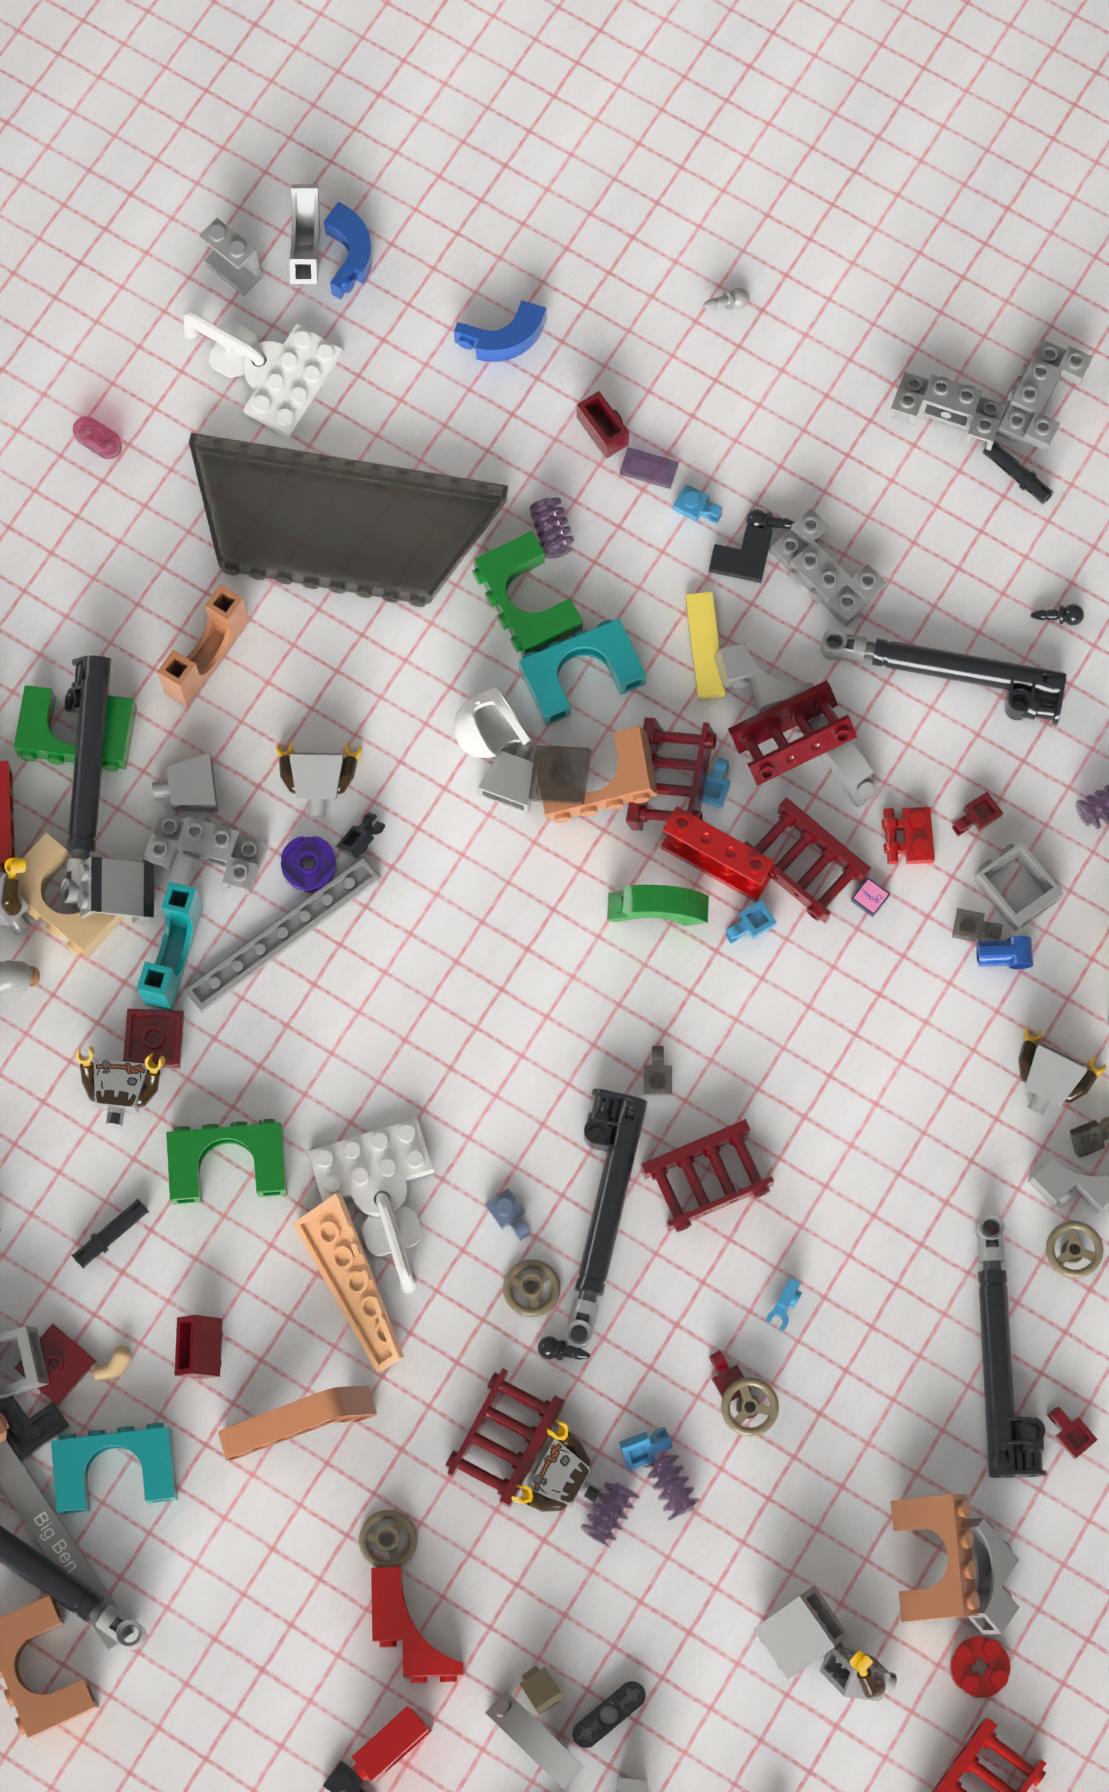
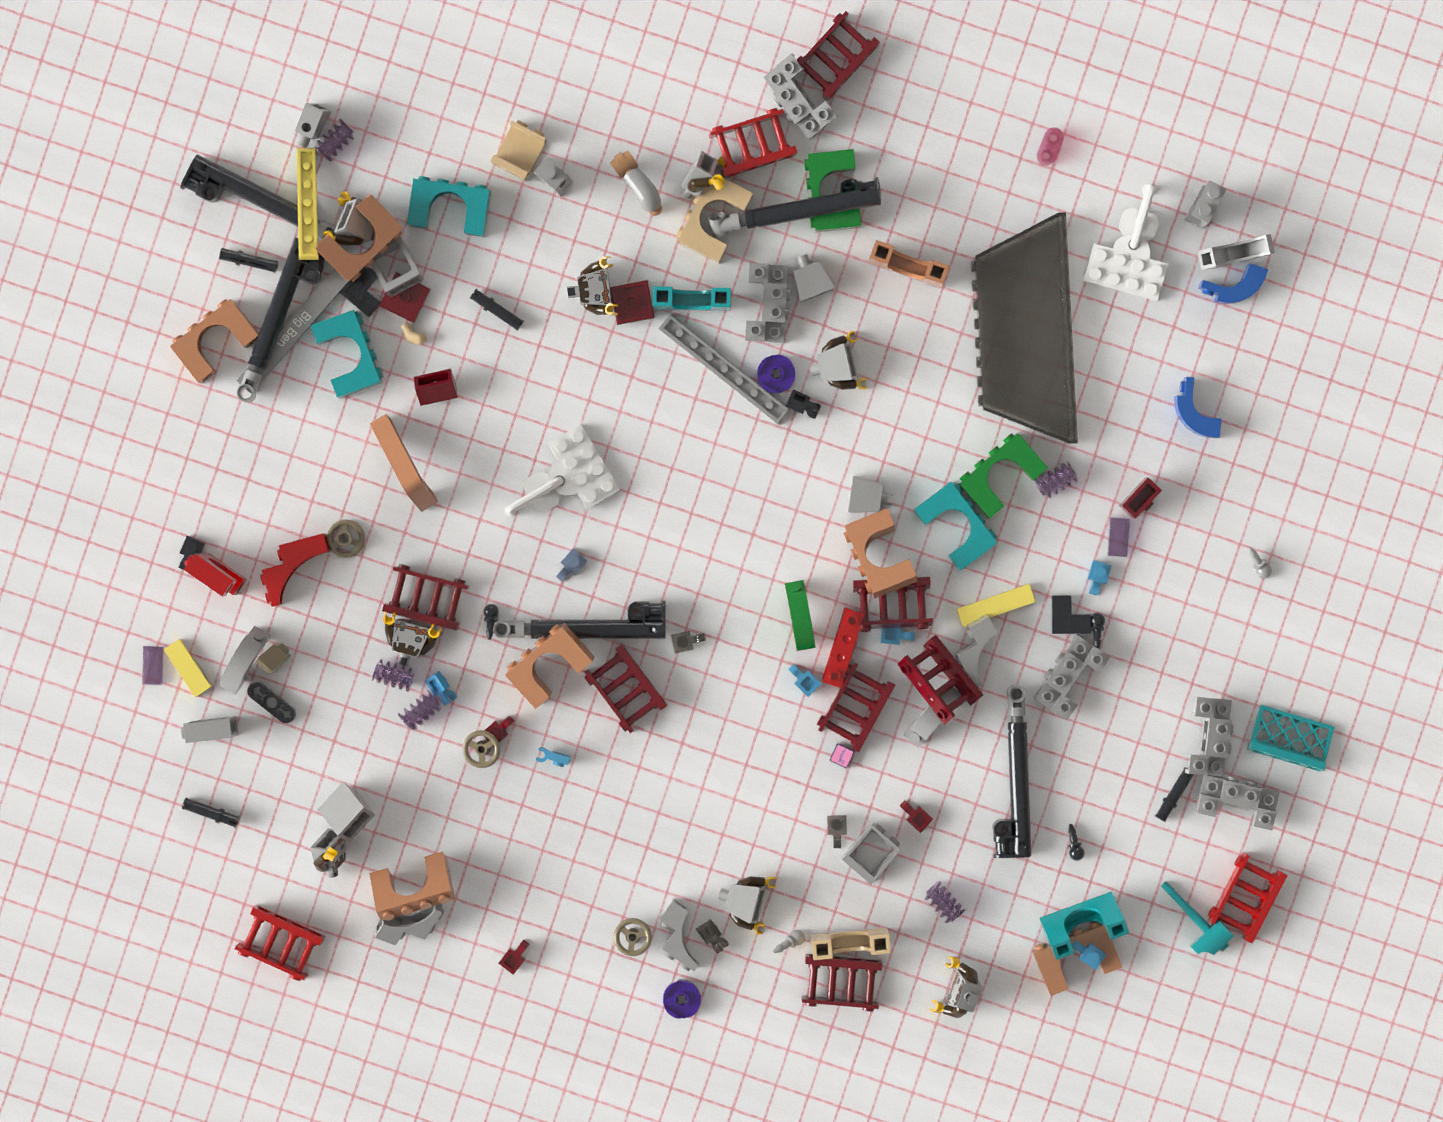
camera: 80 degrees right, 15 degrees up
light grey panel [77,856,154,924] -> none
green arch [166,1119,287,1205] -> none
light nougat wing [293,1193,404,1373] -> none
white piece [454,687,531,758] -> none
dark tan piece [503,1260,561,1317] -> none
clear smoke plate [529,745,591,804] -> none
red plate [881,807,935,864] -> none
red plate [949,1636,1011,1698] -> none
black piece [975,1214,1047,1478] -> none
blue piece [976,936,1034,969] -> none
none -> nougat arch [505,623,595,709]
none -> teal fence [1247,705,1335,772]

